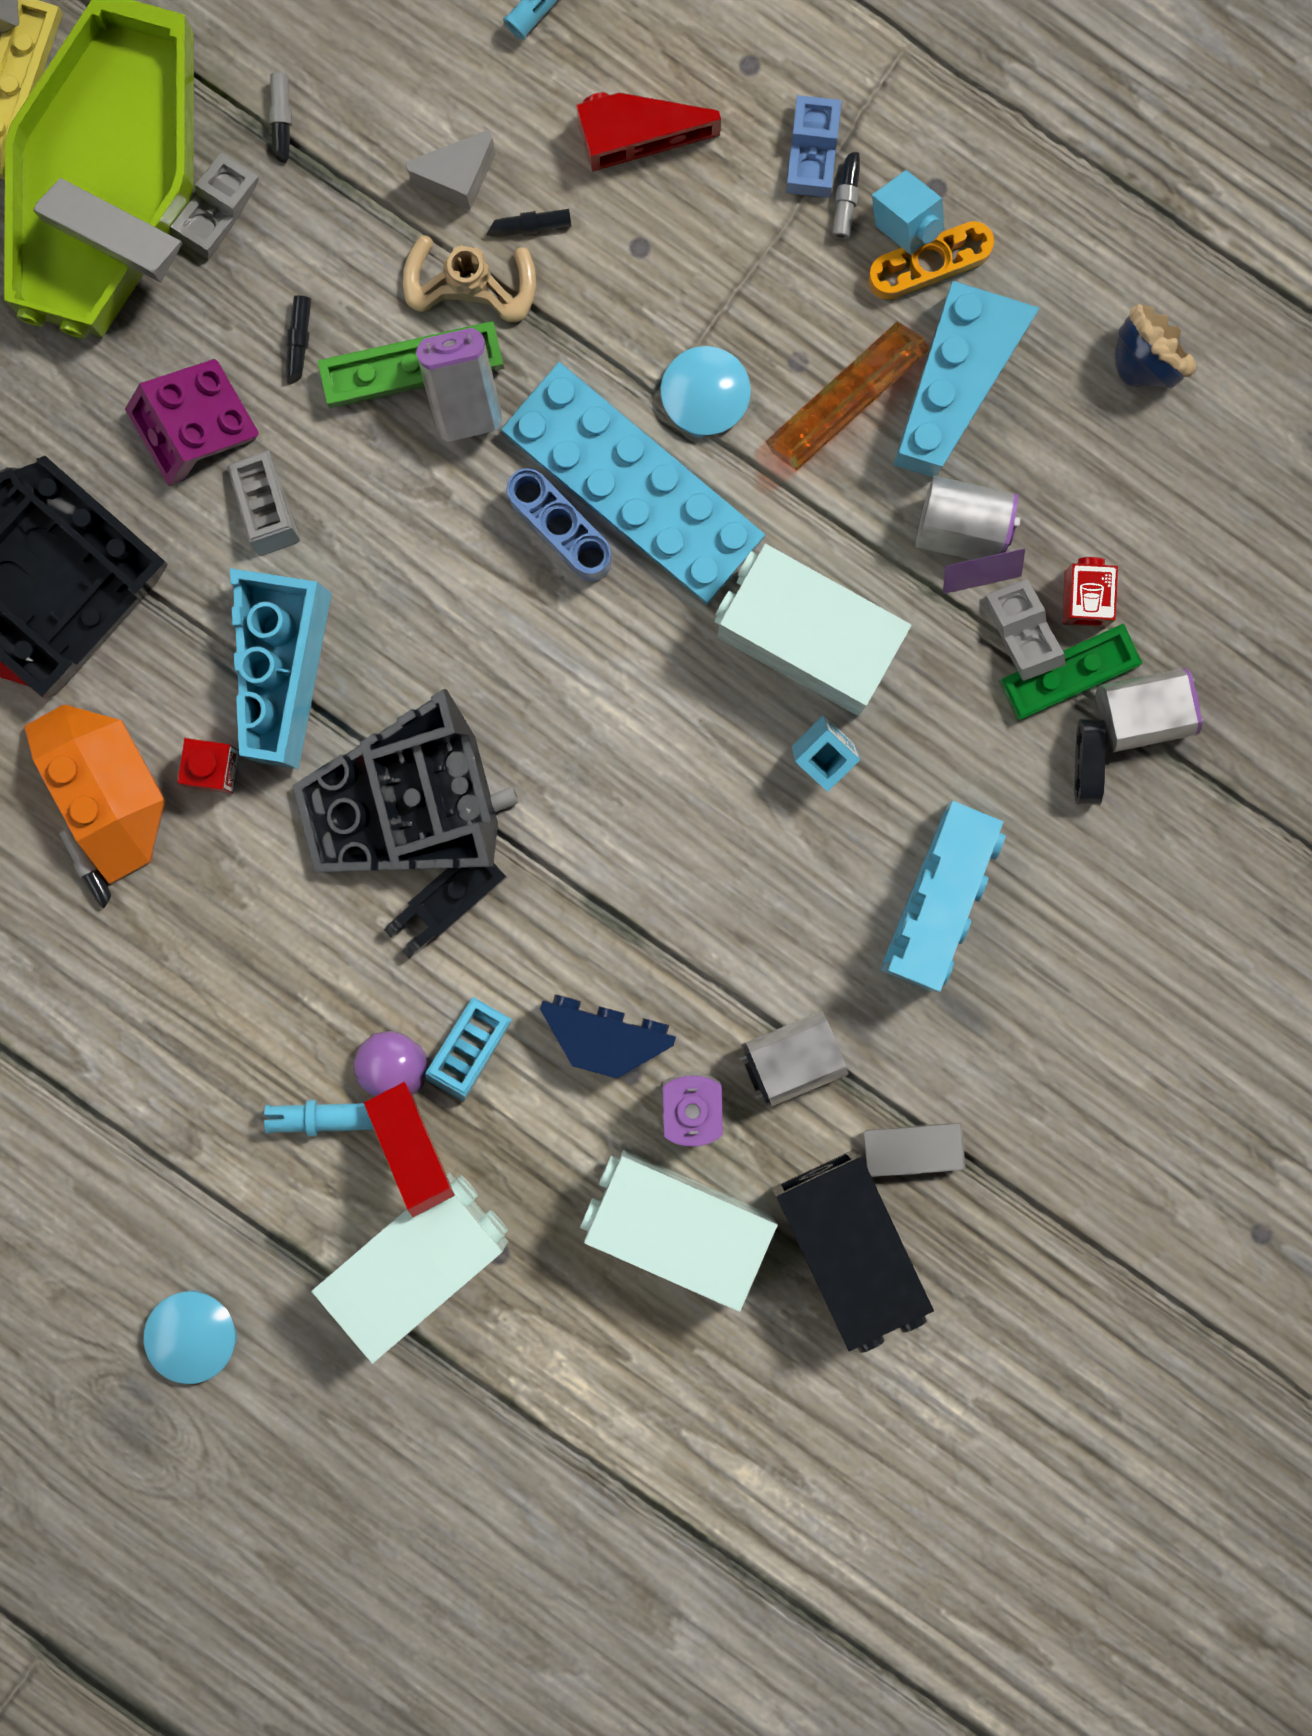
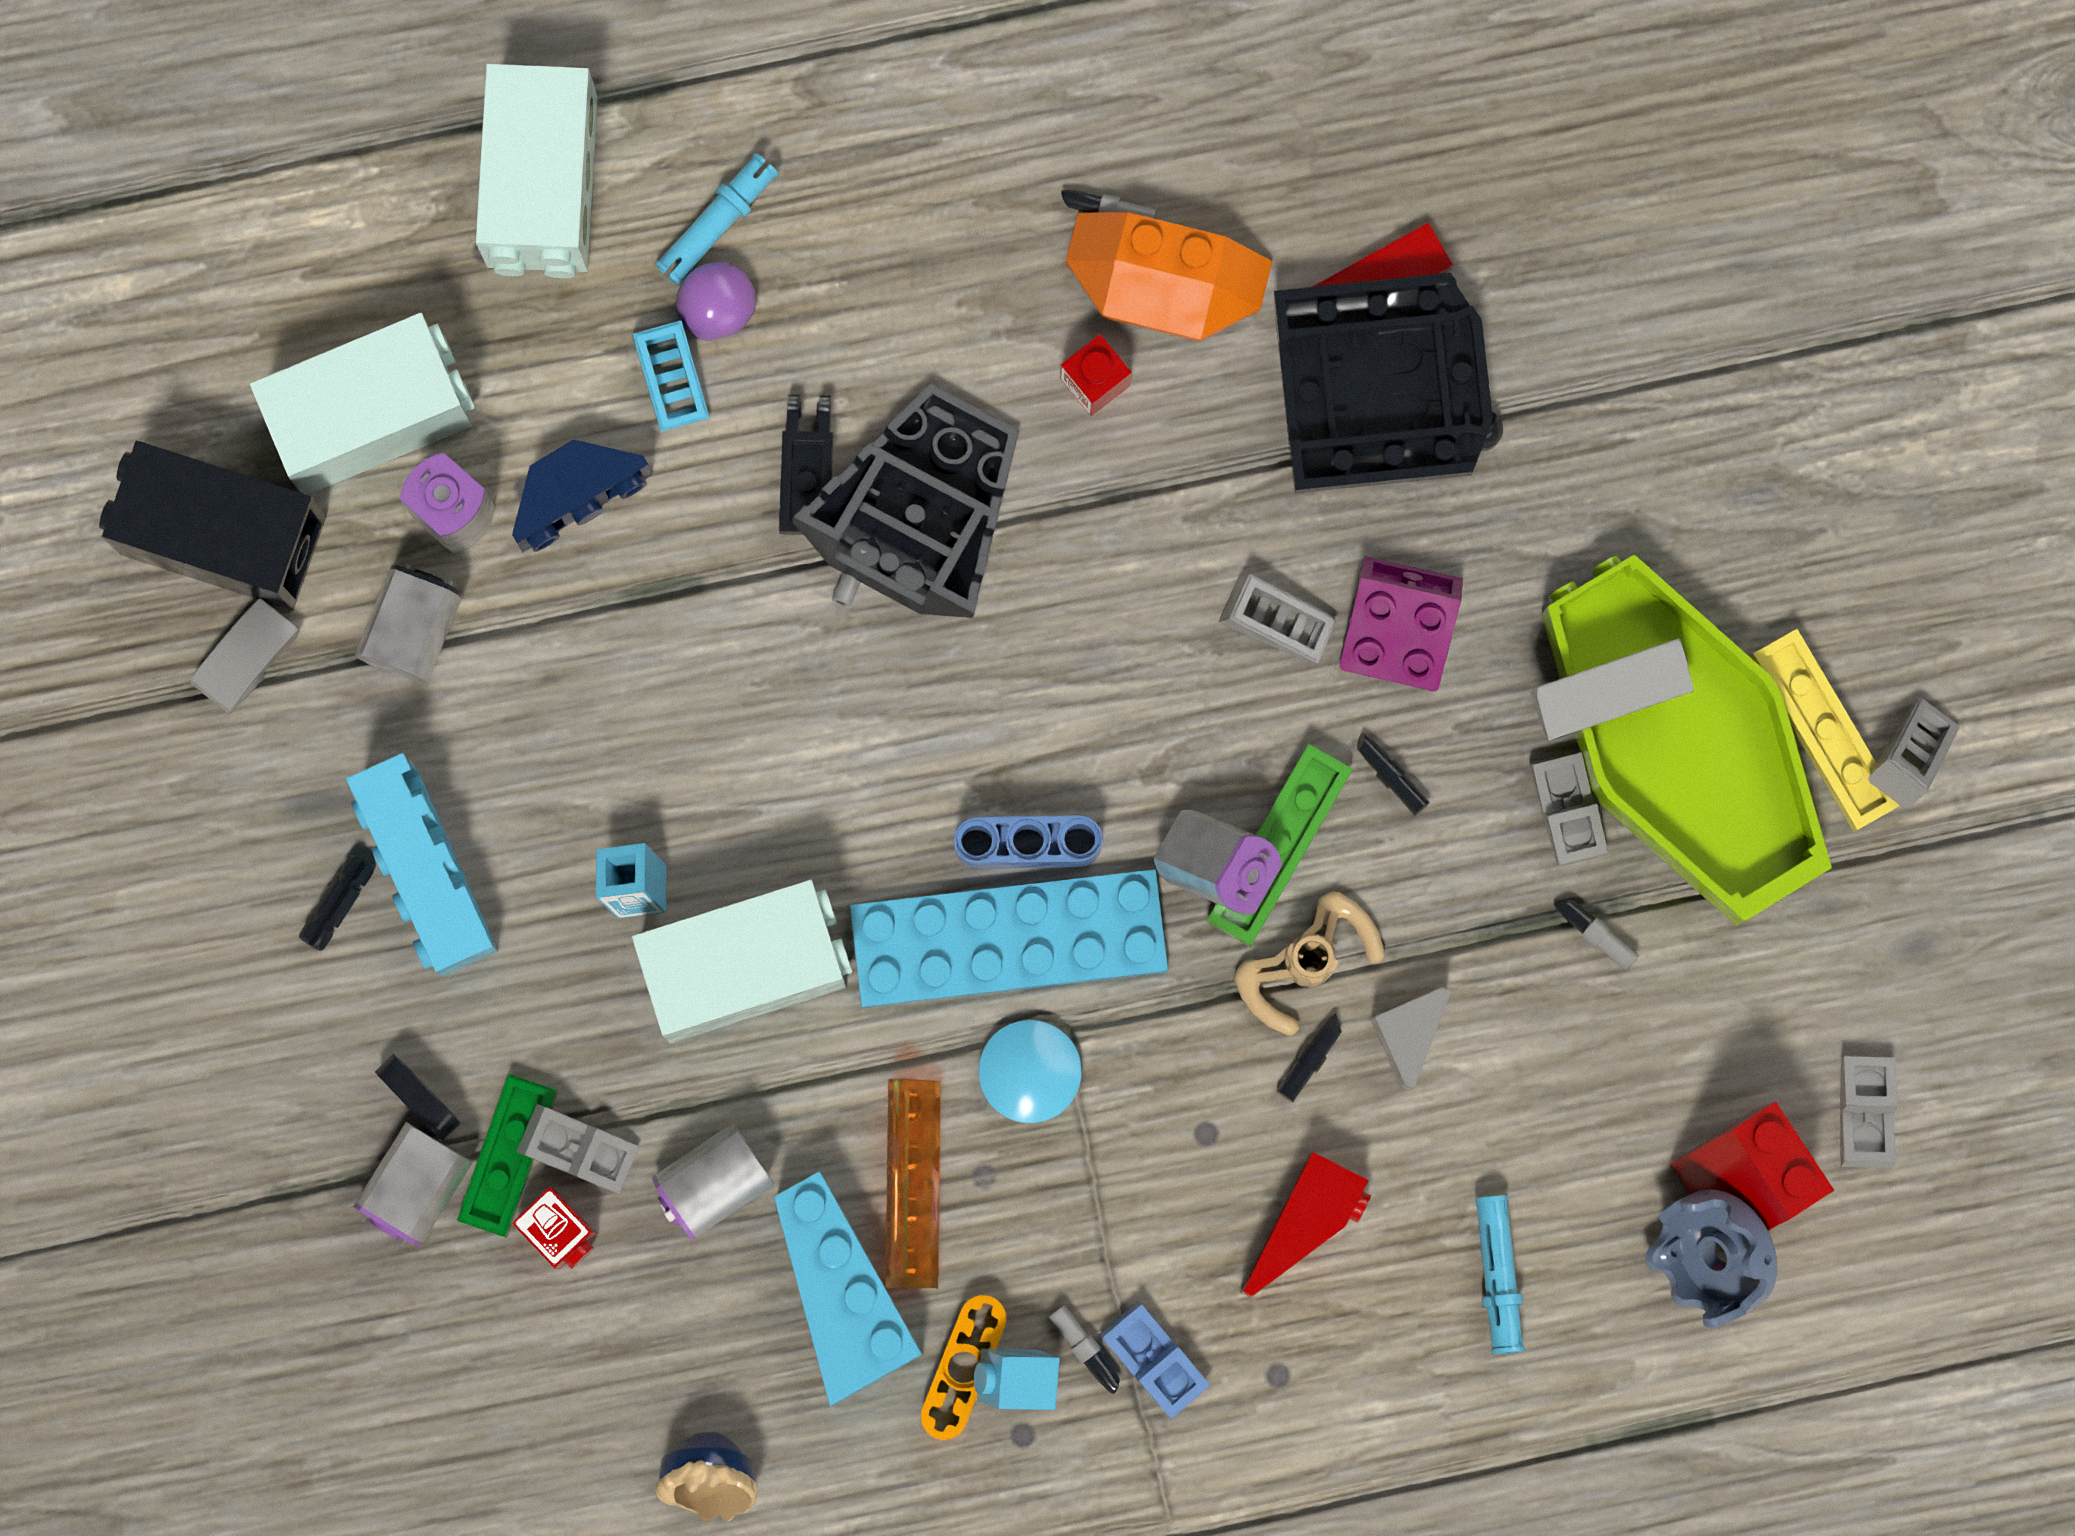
camera: 130 degrees right, 5 degrees down
medium azure wedge [230,568,332,769] -> none
red tile [363,1081,455,1217] -> none
medium lavender sticker [943,549,1025,593] -> none
none -> black axle [299,855,374,951]

